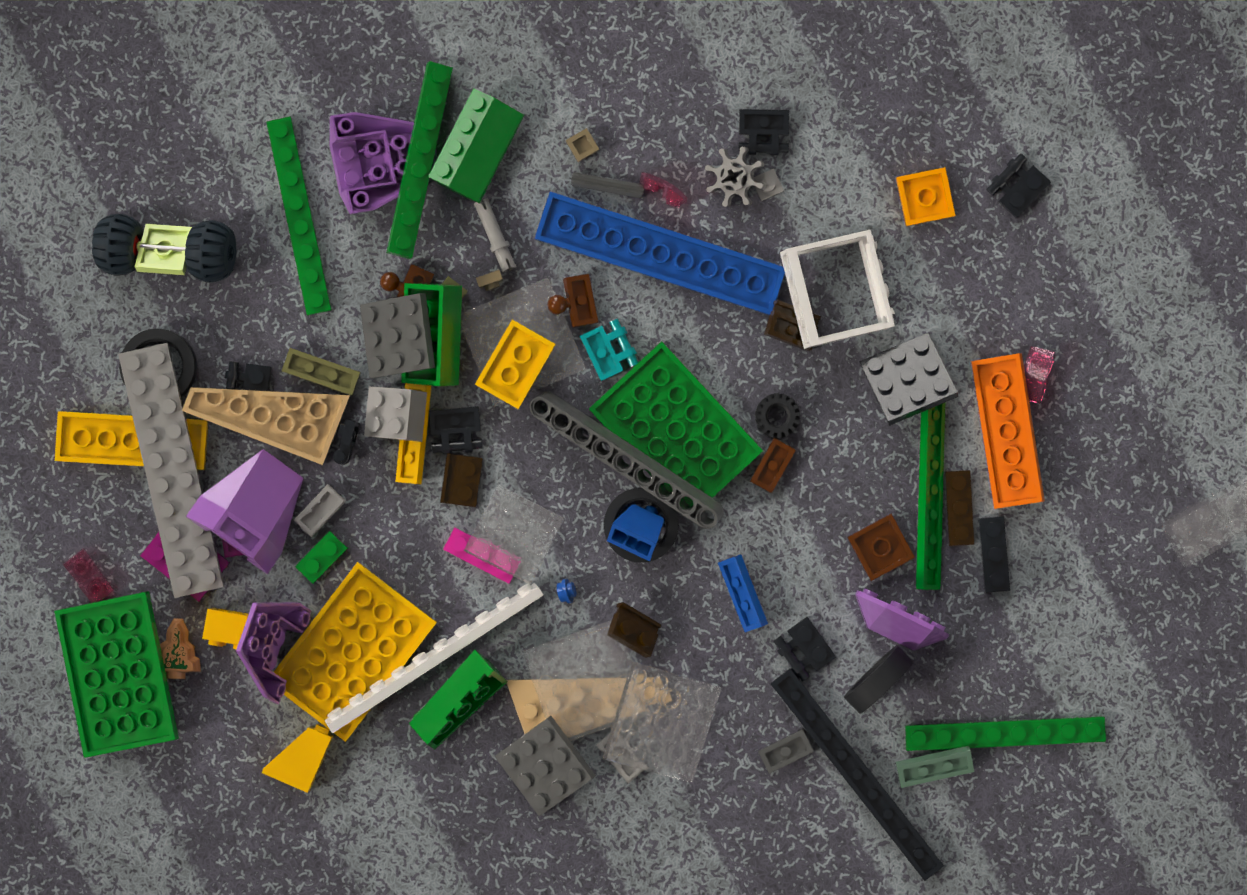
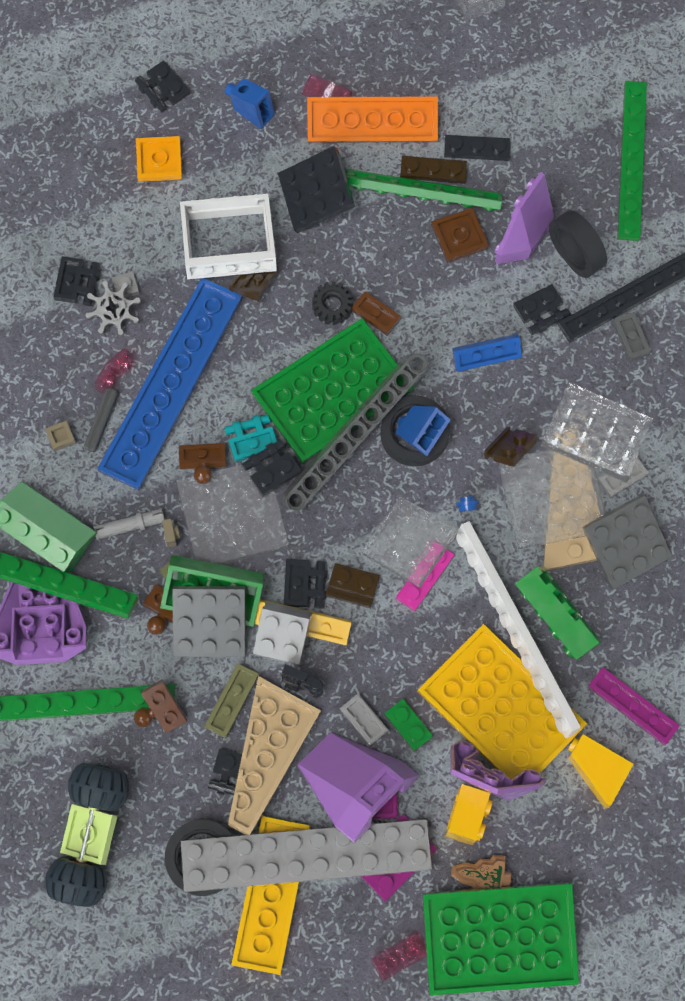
camera: 85 degrees left, 15 degrees down
yellow plate [475,319,556,410] -> none
sand green plate [896,746,974,788] -> none
none -> reddish brown plate [134,679,187,733]
none -> blue torso [225,79,275,130]
none -> black plate [241,440,301,497]
none -> magenta plate [588,667,680,746]

